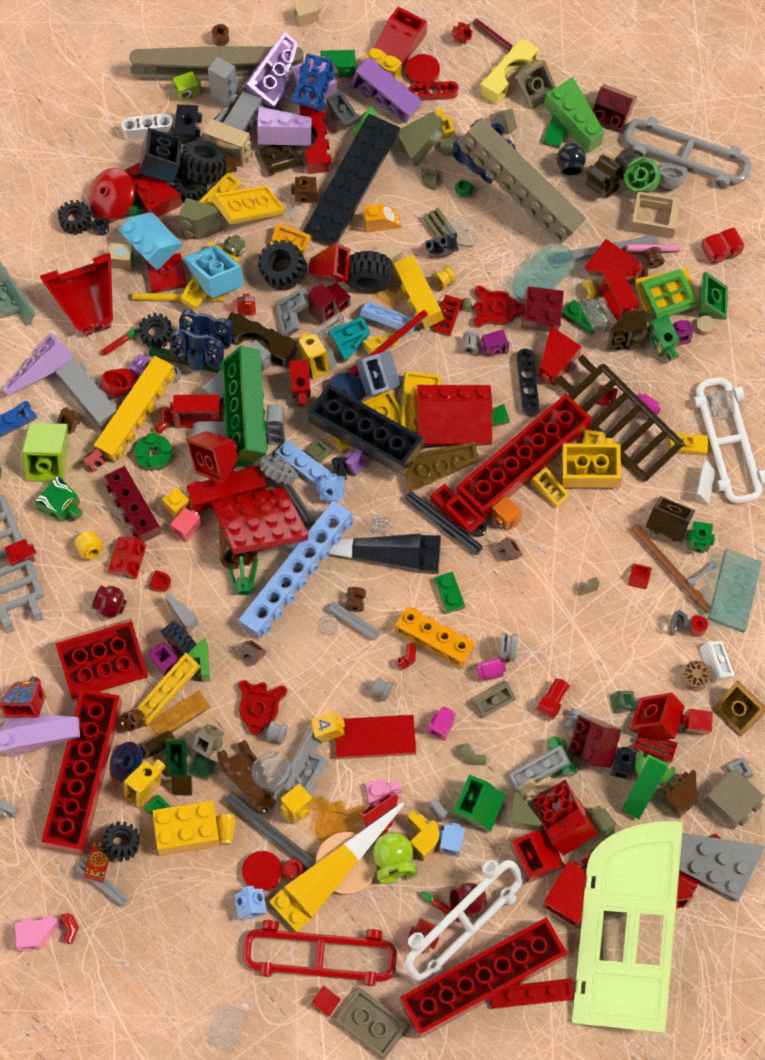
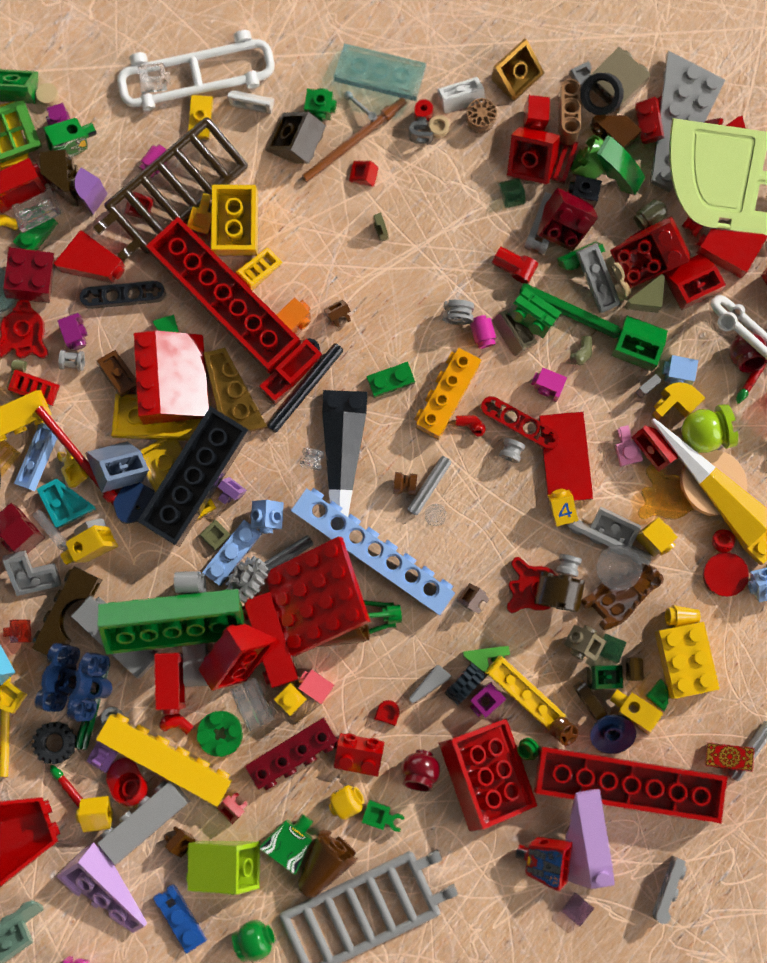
camera: 90 degrees left, 15 degrees up
red bracket [4,538,37,566] -> none
black tyre [102,821,140,862] -> none
clear yellow tile [149,691,210,736] -> none
dark grey axle [225,794,316,869] -> none
red torso [289,360,311,407] -> none
black bush [331,457,347,480] -> none
none -> medium lavender brick [75,167,108,215]
none -> yellow brick [75,796,113,832]
none -> reddish brown plate [96,350,137,398]
none -> clear brick [230,678,277,732]
none -> reddish brown cone [298,830,358,897]
none -> green plate [361,800,405,832]
none -> tan tile [428,115,450,139]
none -> red beam [481,396,559,450]
none -> green brick [507,288,562,338]
none -> green plate [517,738,540,760]
none -> green axle [519,283,621,339]
none -> dark brown brick [534,571,585,612]
none -> medium nougat beam [558,79,581,145]
none -> black tyre [580,73,624,115]
none -> red plate [635,97,665,145]

